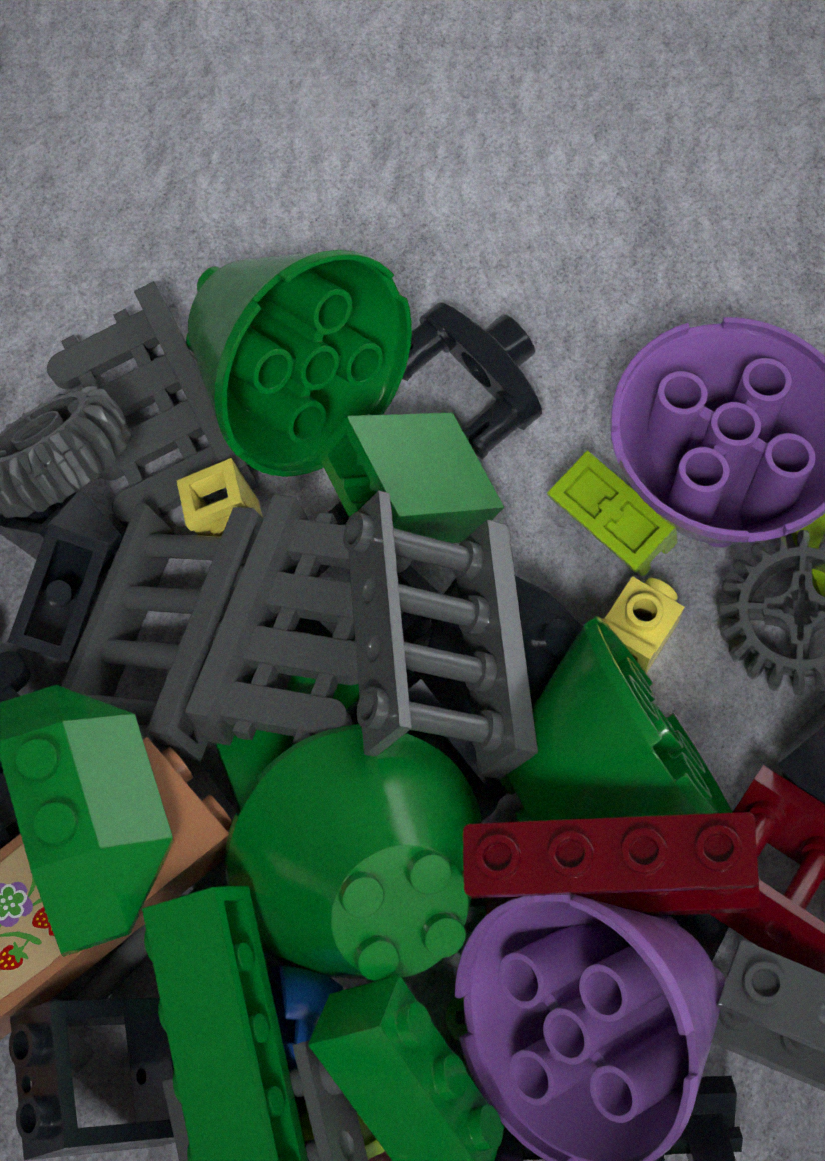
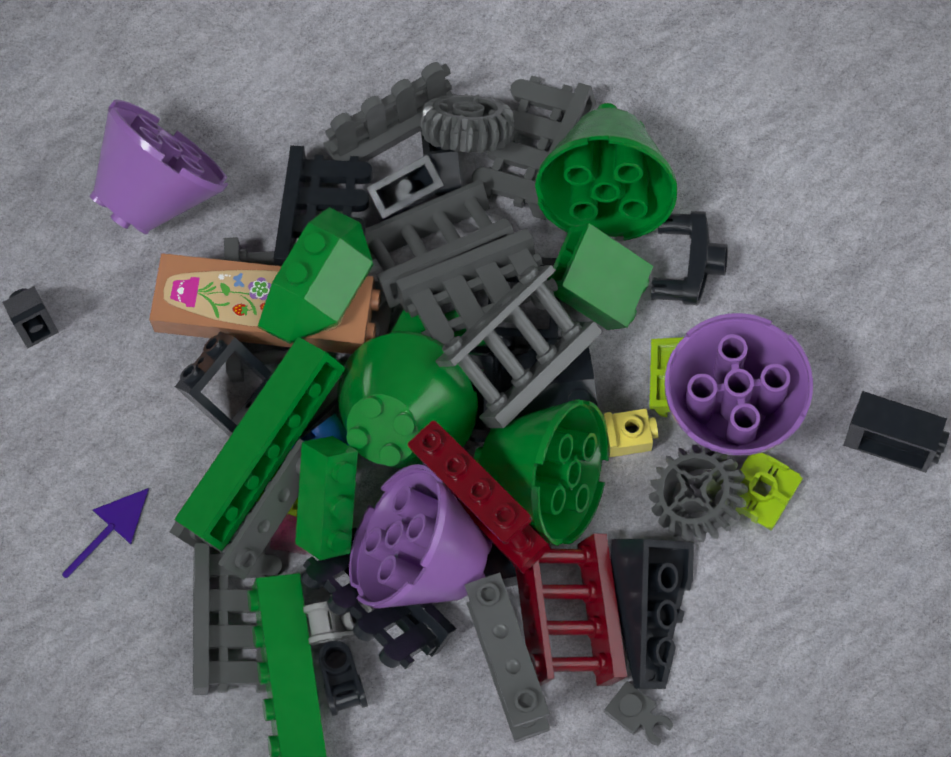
camera: 55 degrees right, 5 degrees up
light yellow brick [176,458,263,536] -> none

